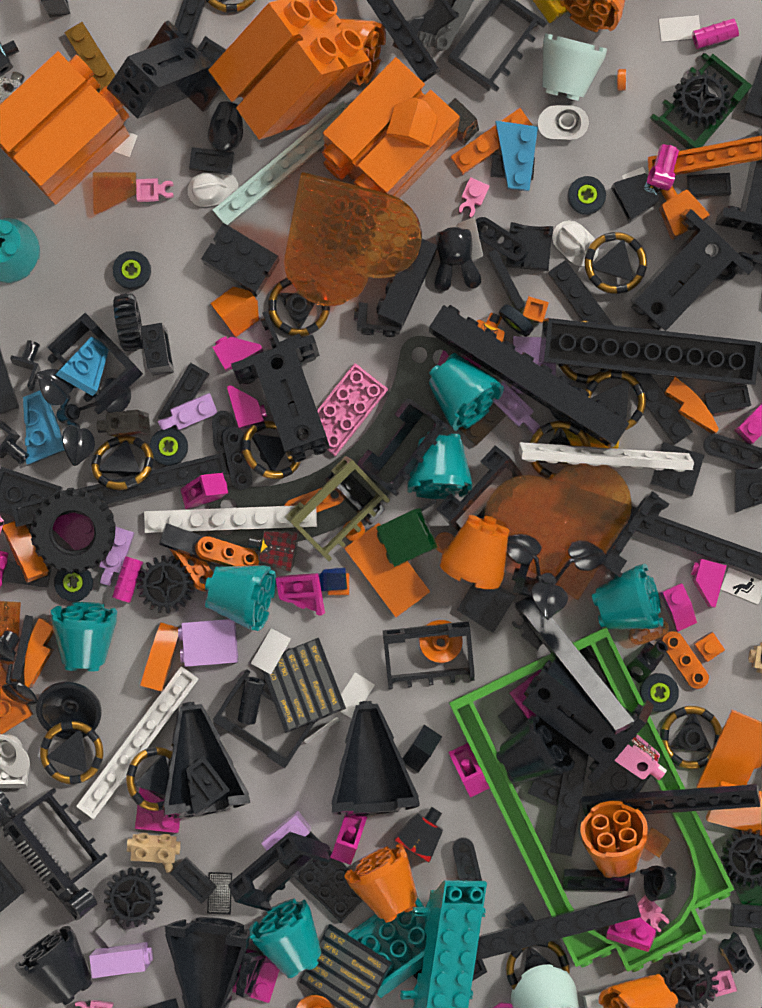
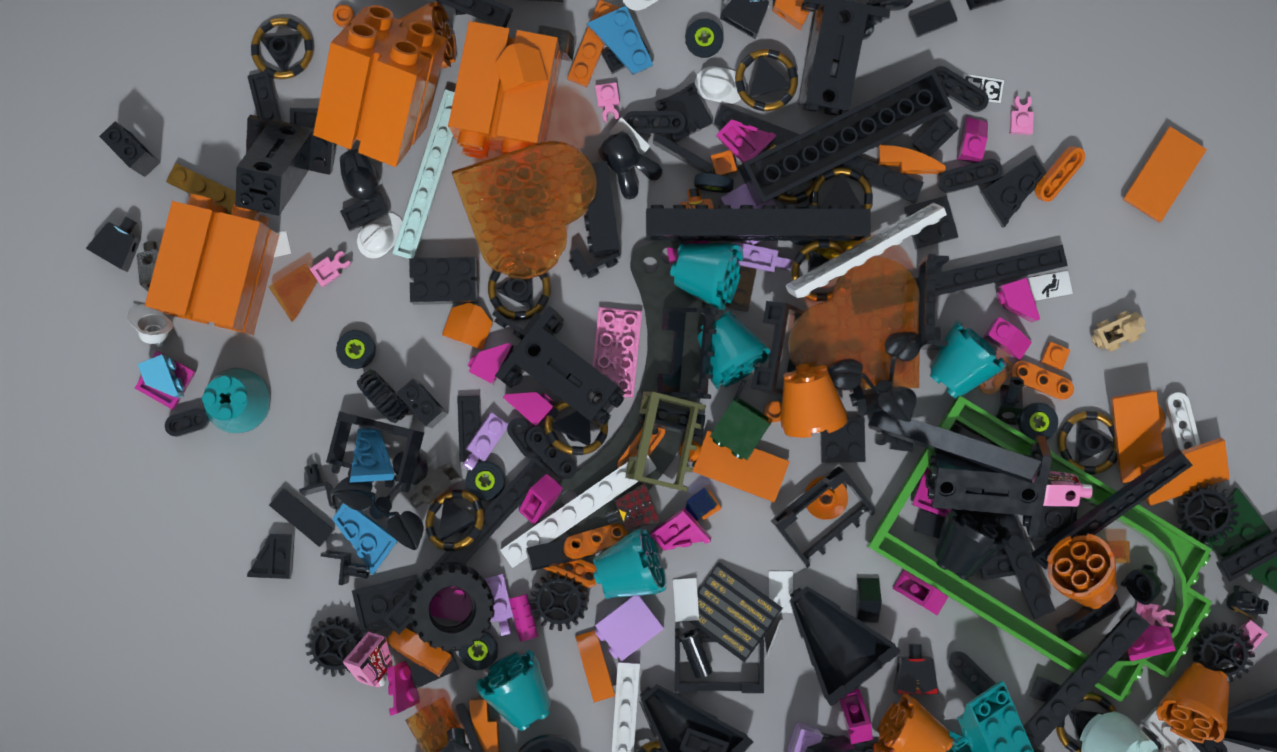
camera: 30 degrees left, 0 degrees up
none -> dark pink wing [716,119,776,163]

